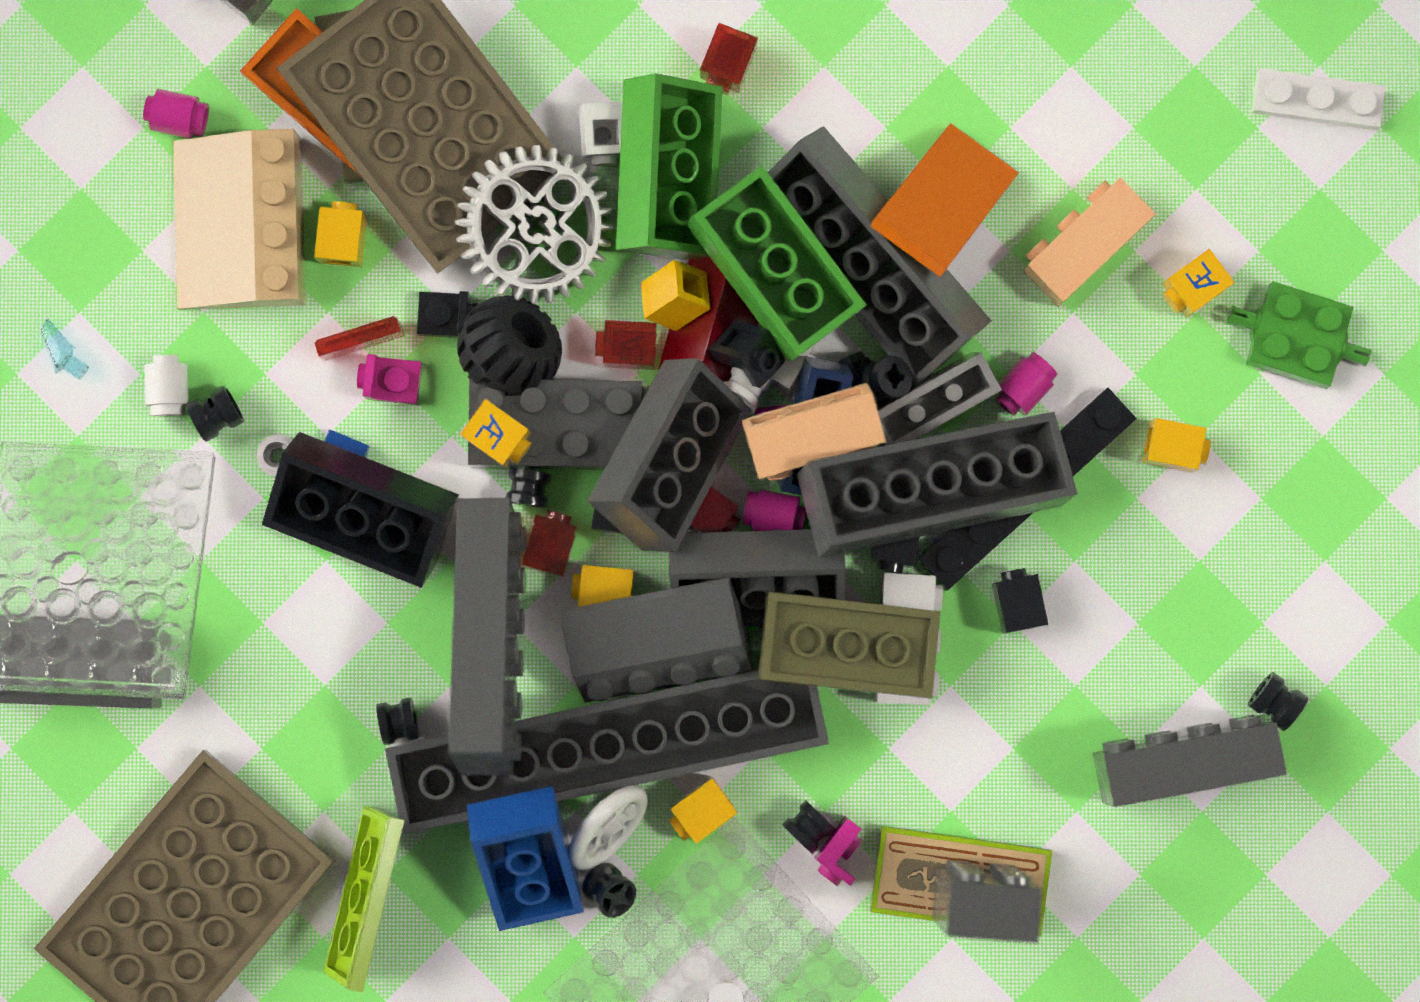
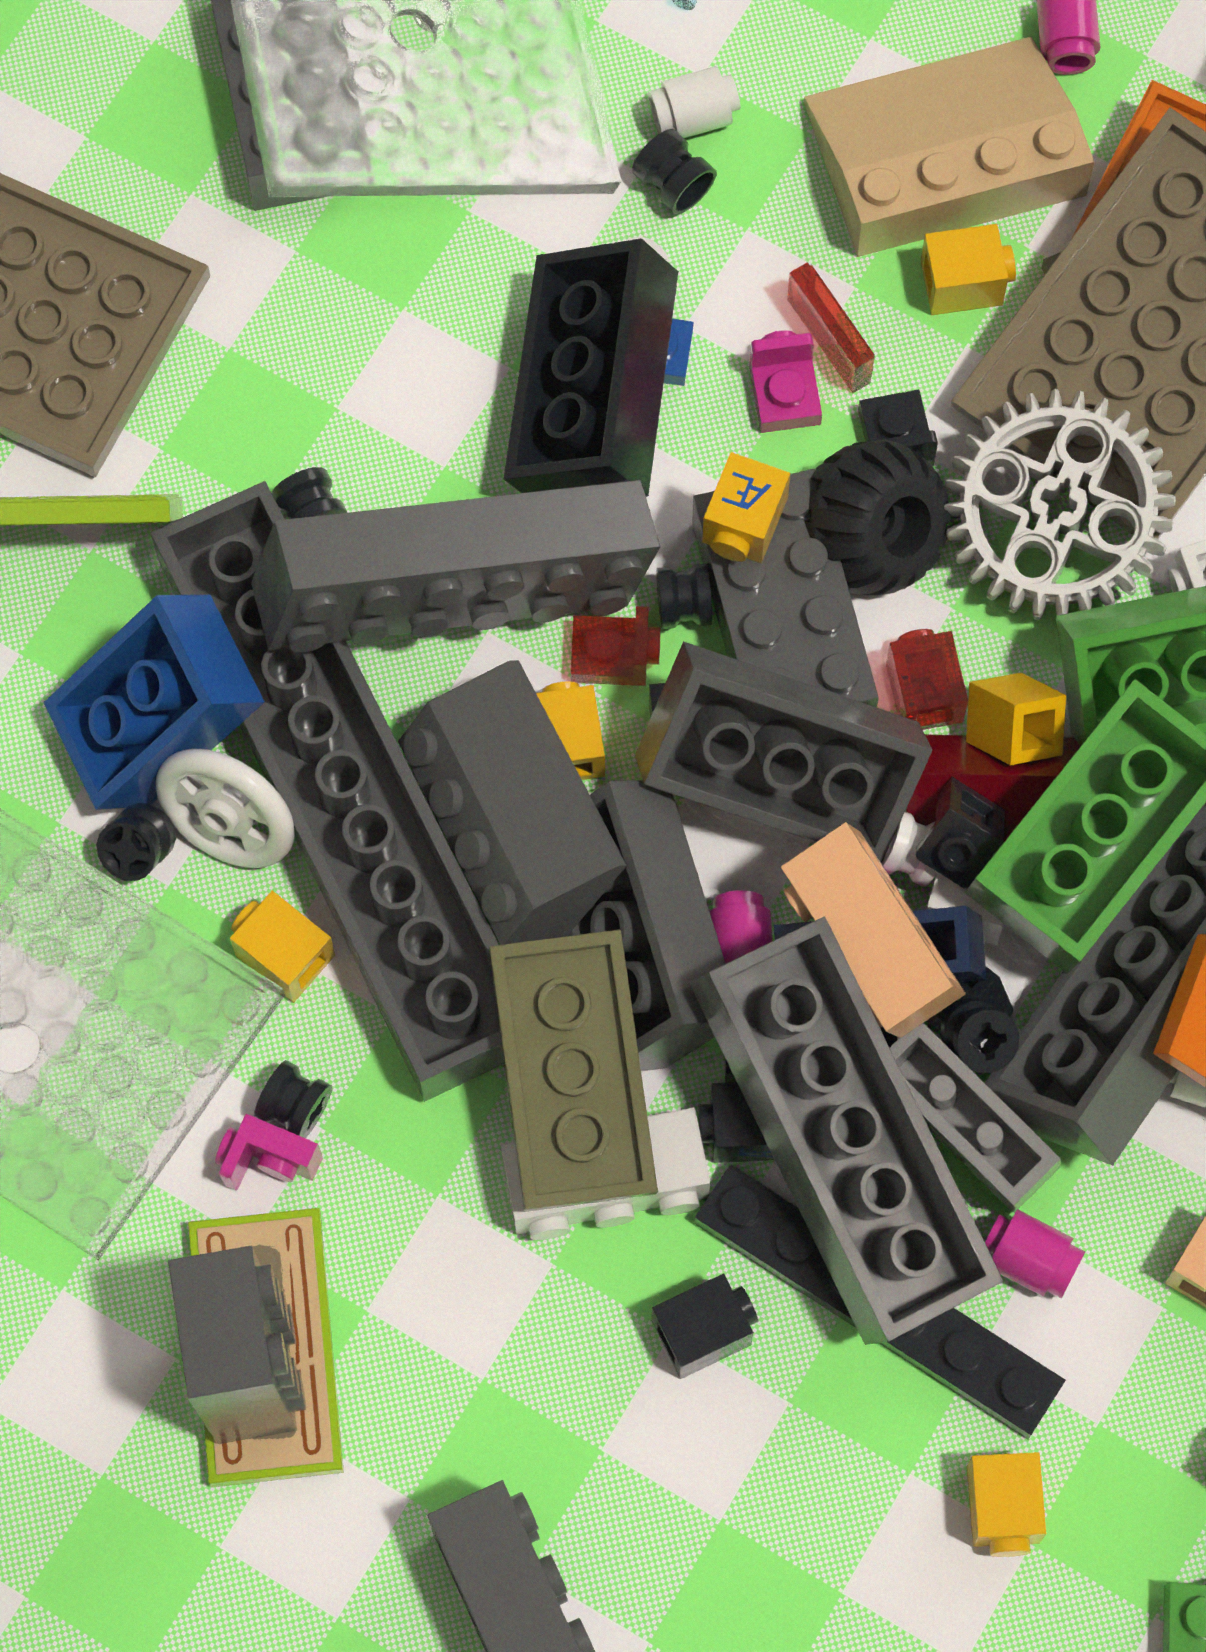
camera: 75 degrees right, 15 degrees down
dark red brick [690,487,741,533] -> none

